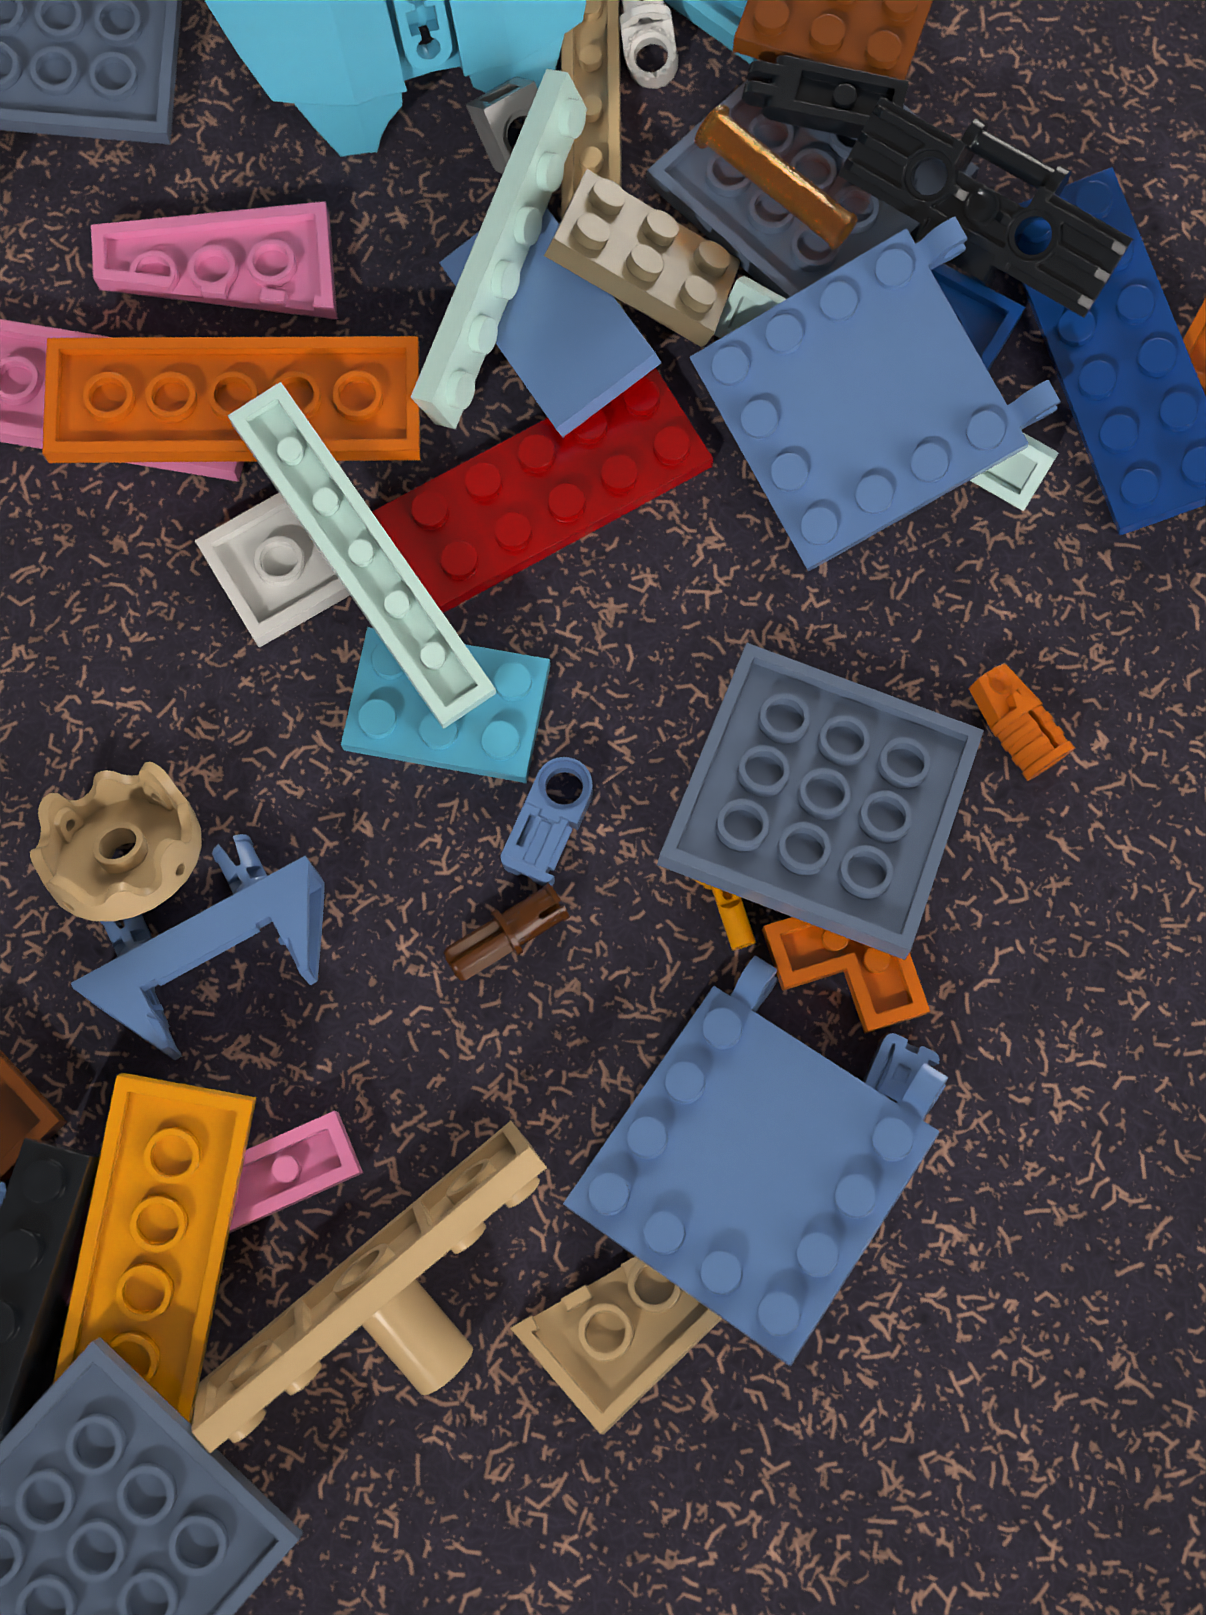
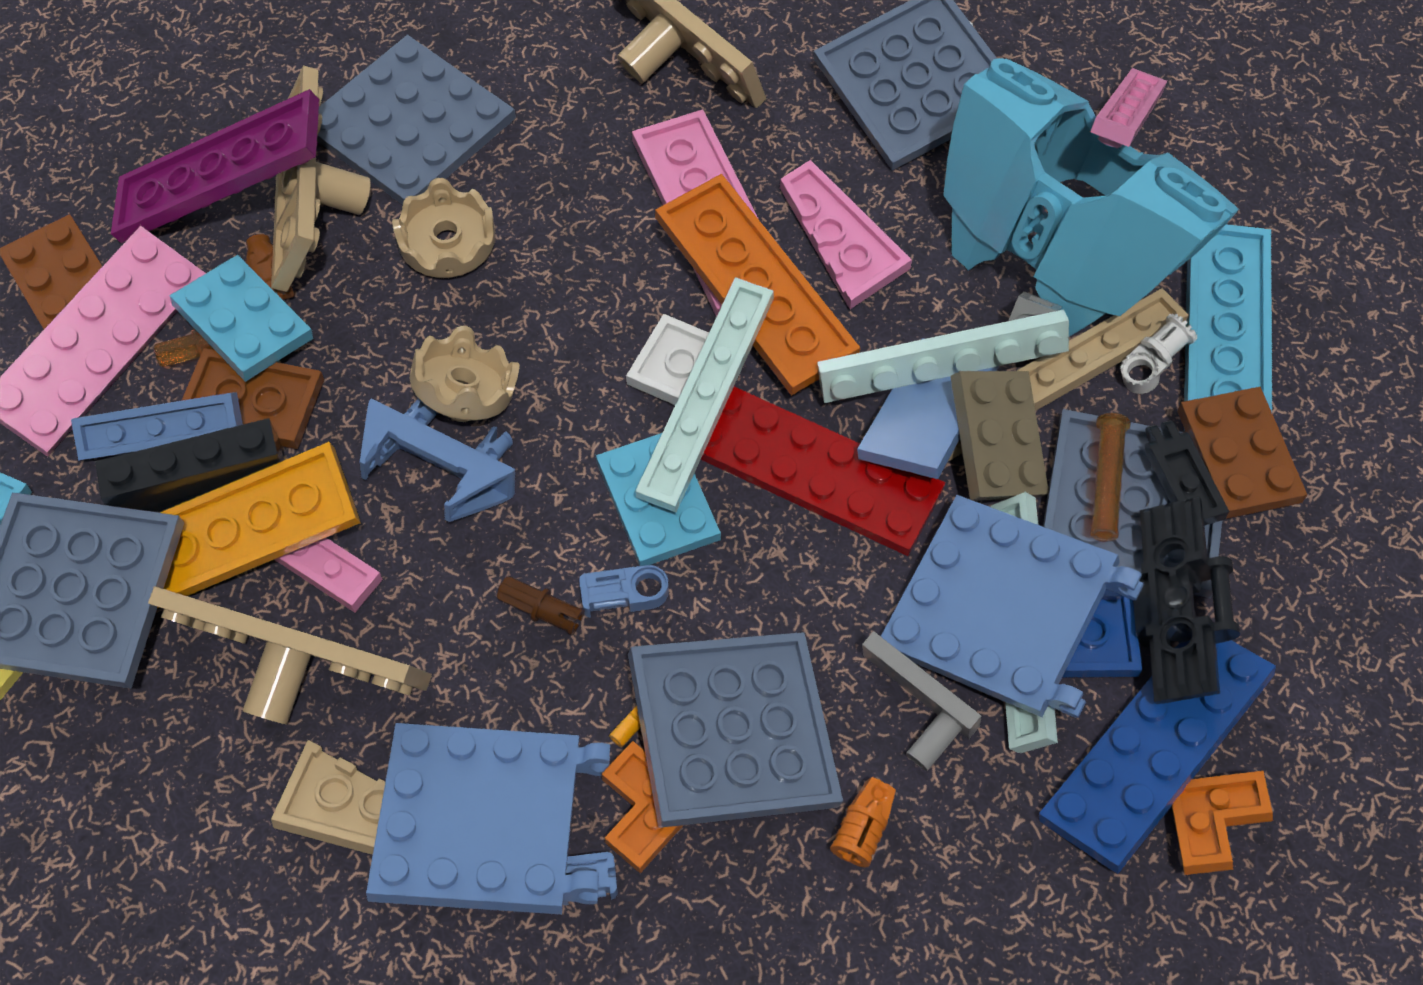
camera: 55 degrees right, 15 degrees down
none -> light grey piece [862,631,981,771]

